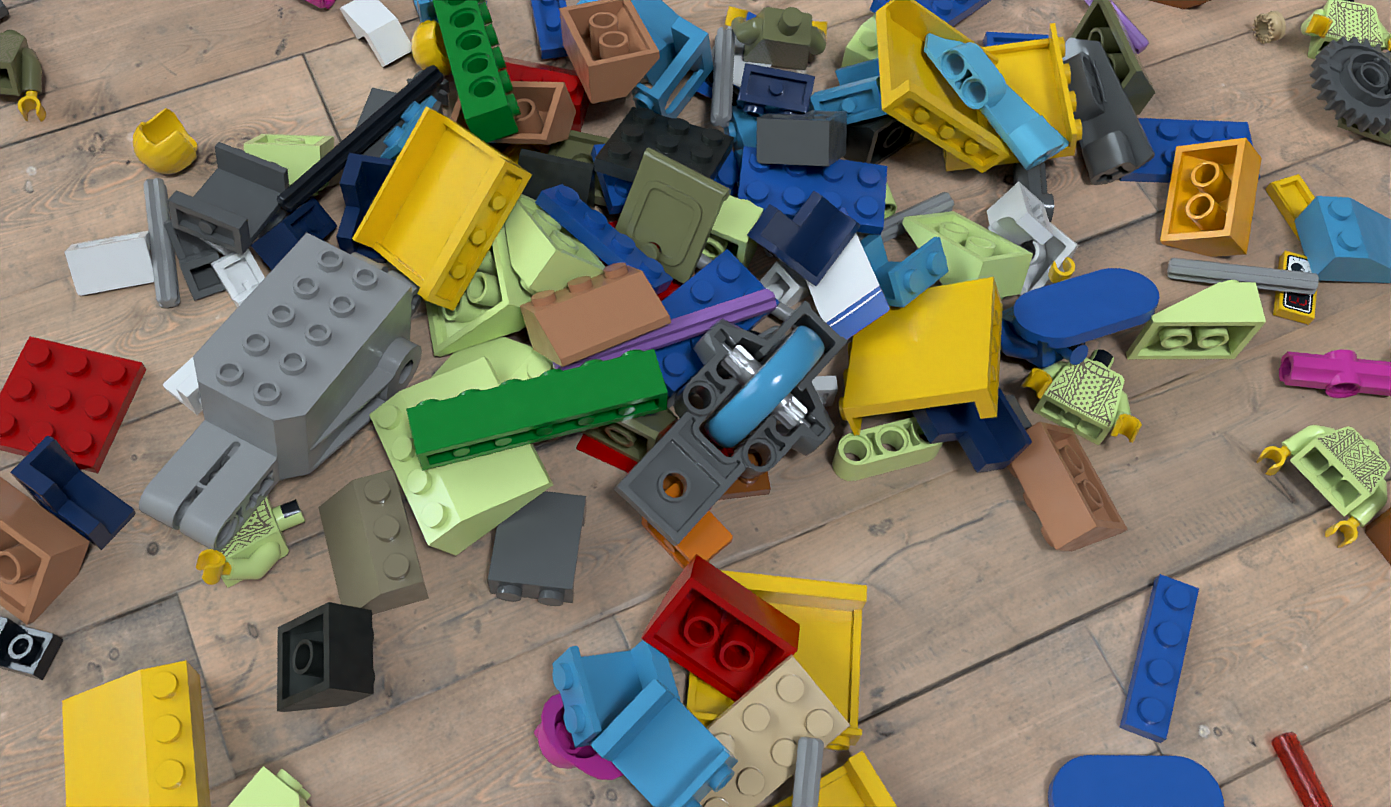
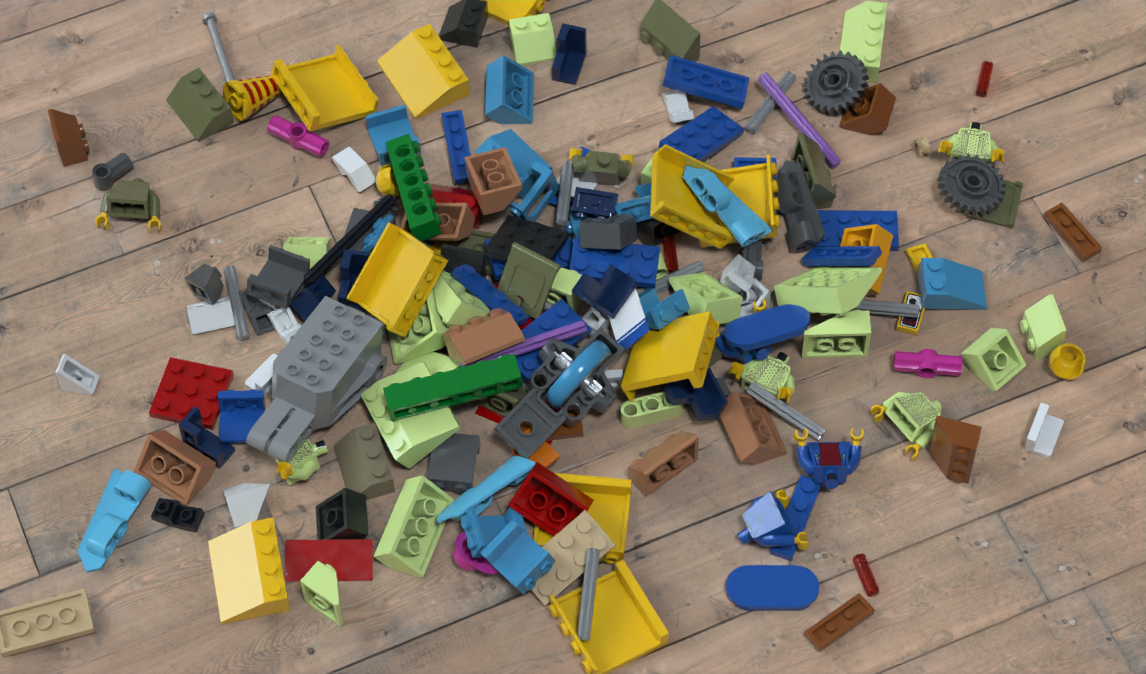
camera: 10 degrees right, 5 degrees down
yellow hair [132,108,198,174] -> none
none -> dark grey slope [184,264,224,305]
none -> blue bracket [218,389,266,443]
none -> white slope [223,483,270,529]
none -> red sticker [285,539,373,581]
none -> yellowish green slope [373,475,455,578]
none -> medium azure panel [437,456,535,523]
none -> nougat slope [628,431,699,497]
none -> clear red axle [663,236,679,274]
none -> torso [737,490,809,550]
none -> light grey axle [746,382,825,440]
none -> yellowish green slope [774,266,882,316]
none -> blue torso [793,427,864,489]
none -> blue plate [801,246,882,267]

